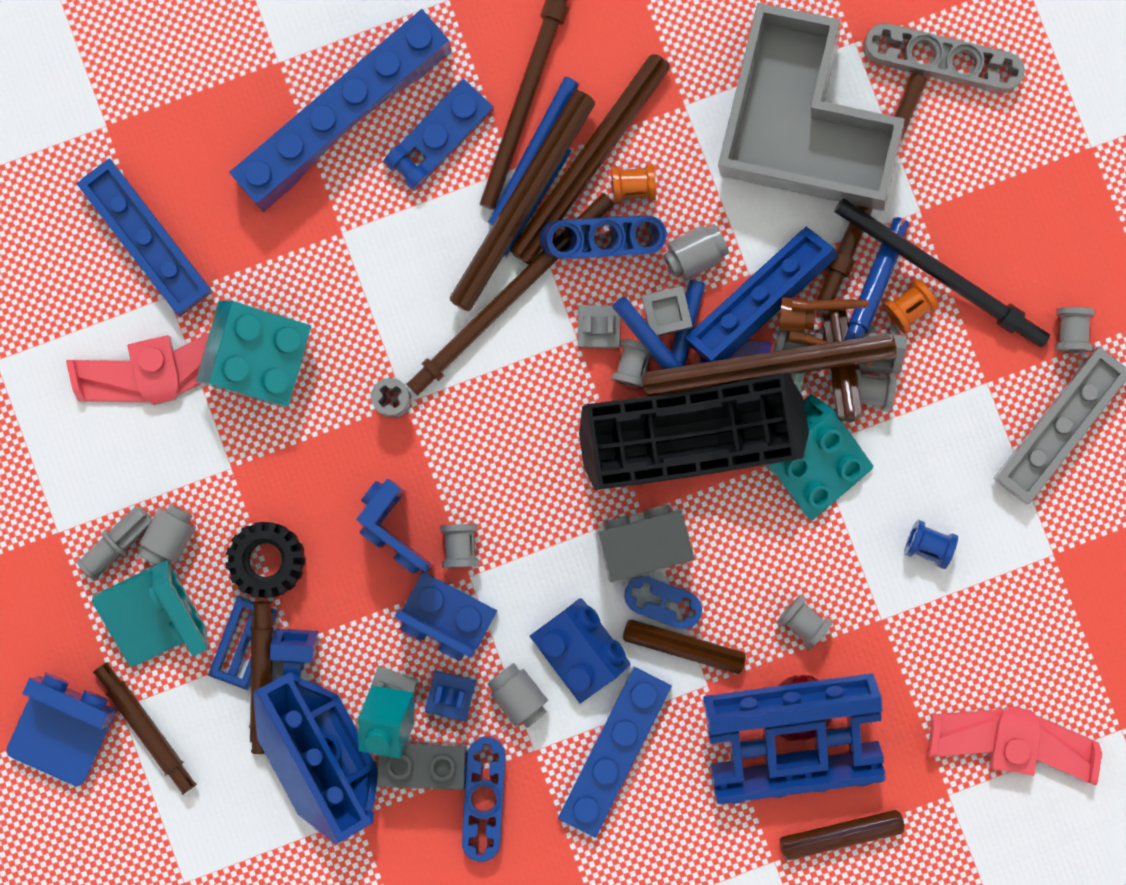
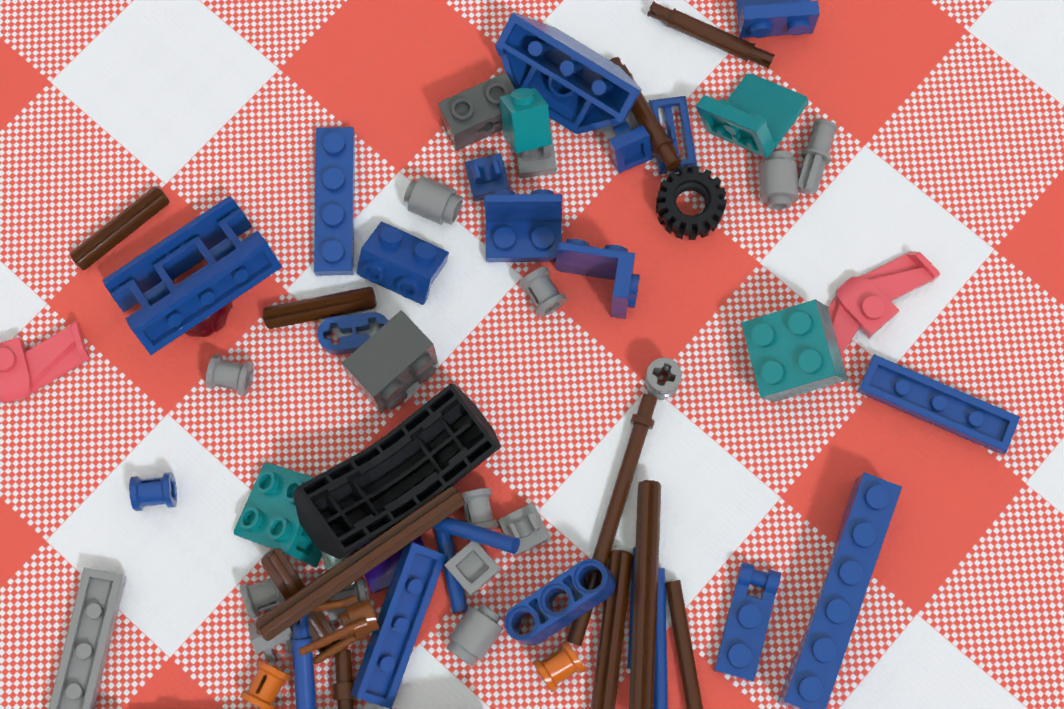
camera: 155 degrees right, 10 degrees down
blue beam [462,736,506,862] -> none

